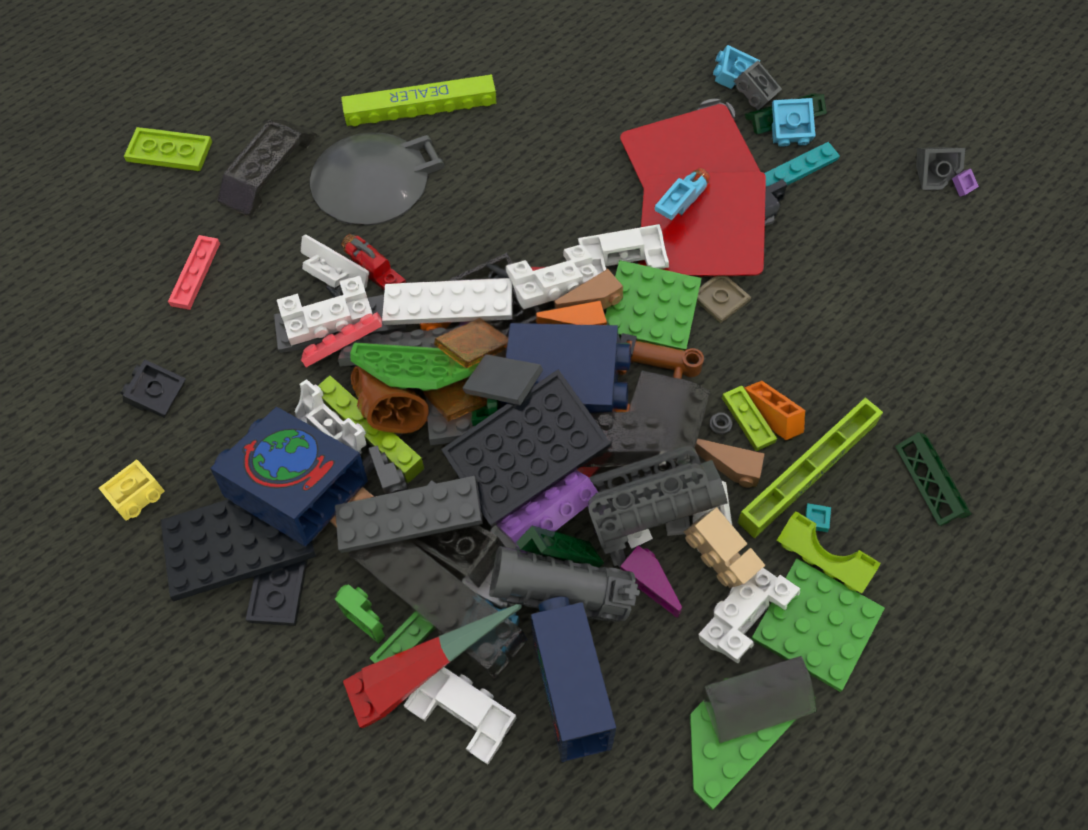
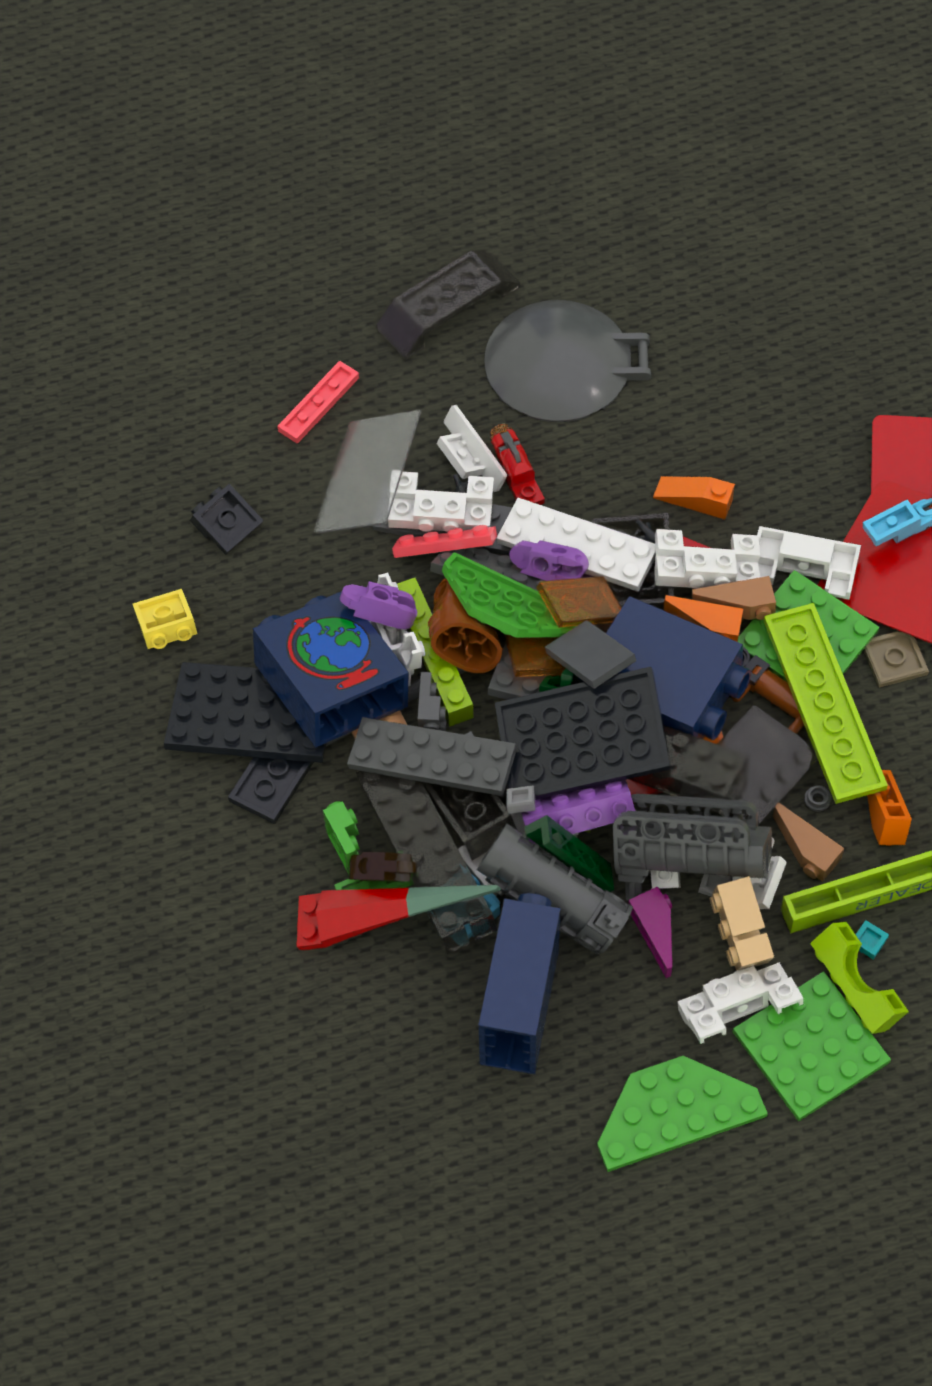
camera: 25 degrees right, 0 degrees up
lime plate [124,127,212,171] -> none
lime brick [342,74,496,126] -> none
white bracket [404,667,517,765] -> none
clear smoke slope [701,656,817,743] -> none
lime plate [722,386,777,451] -> none
none -> clear piece [313,410,421,533]
none -> medium lavender piece [340,581,417,629]
none -> dark brown piece [349,852,417,882]
none -> light grey tile [507,786,536,814]
none -> medium lavender piece [509,540,589,585]
none -> orange slope [653,477,735,519]
none -> lime plate [763,603,888,804]

